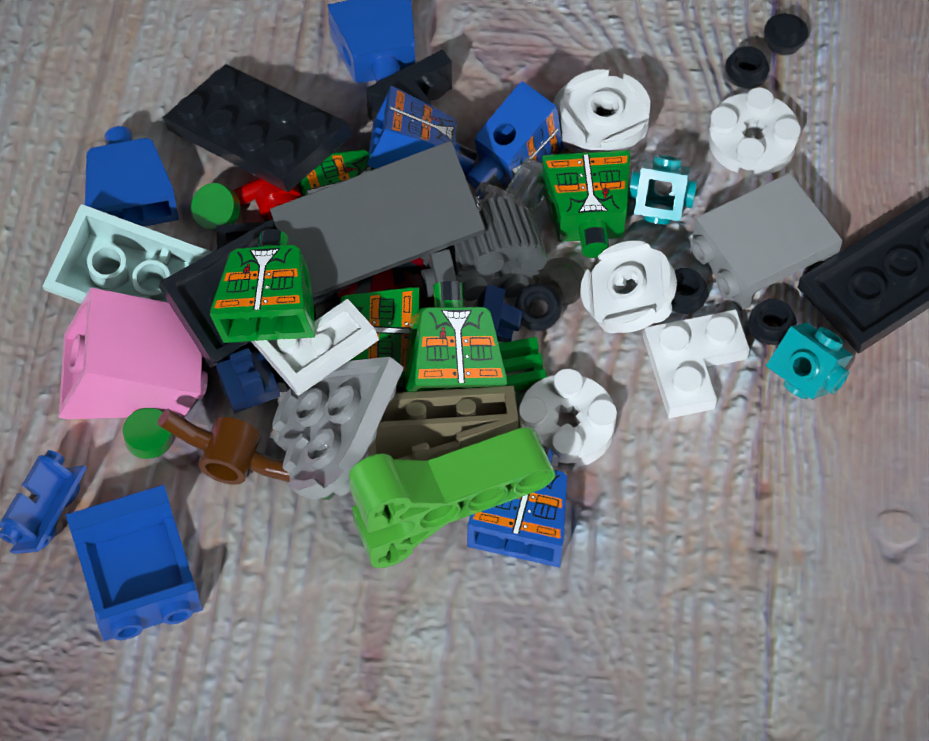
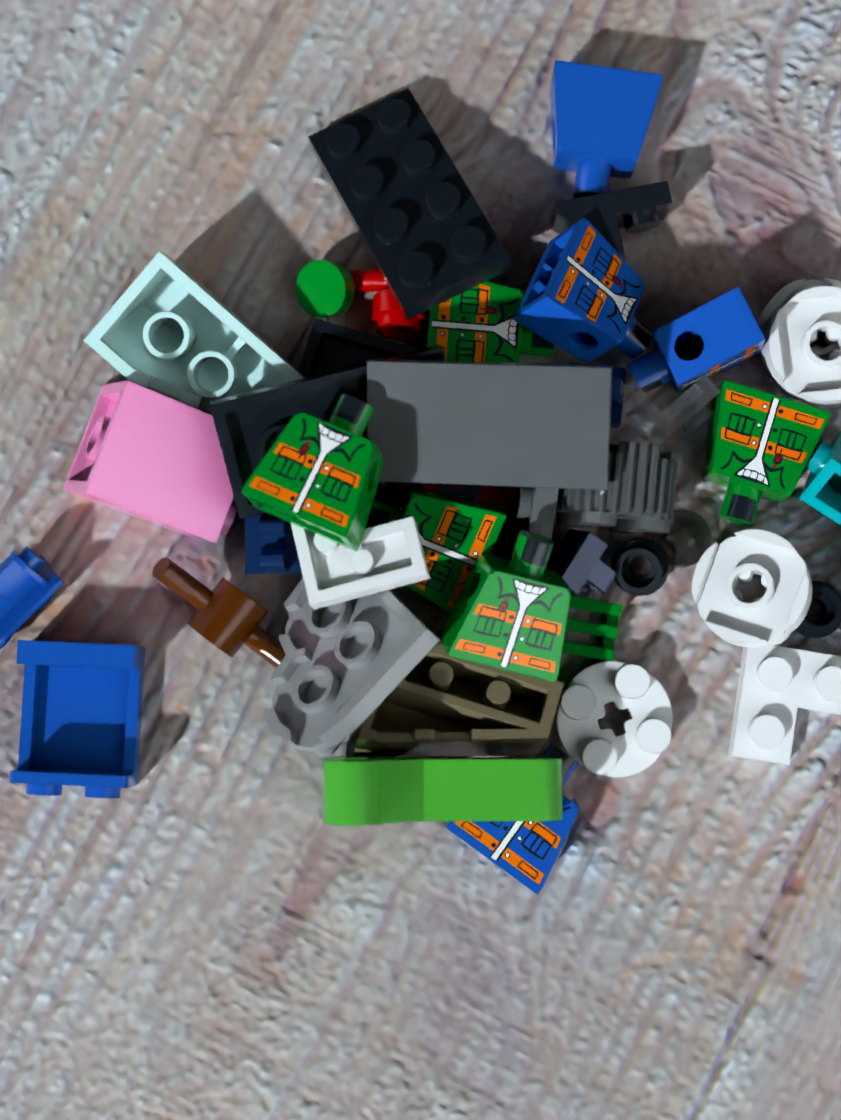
camera: 20 degrees right, 25 degrees up
blue torso [85,126,179,227] -> none
green tile [123,408,174,459] -> none

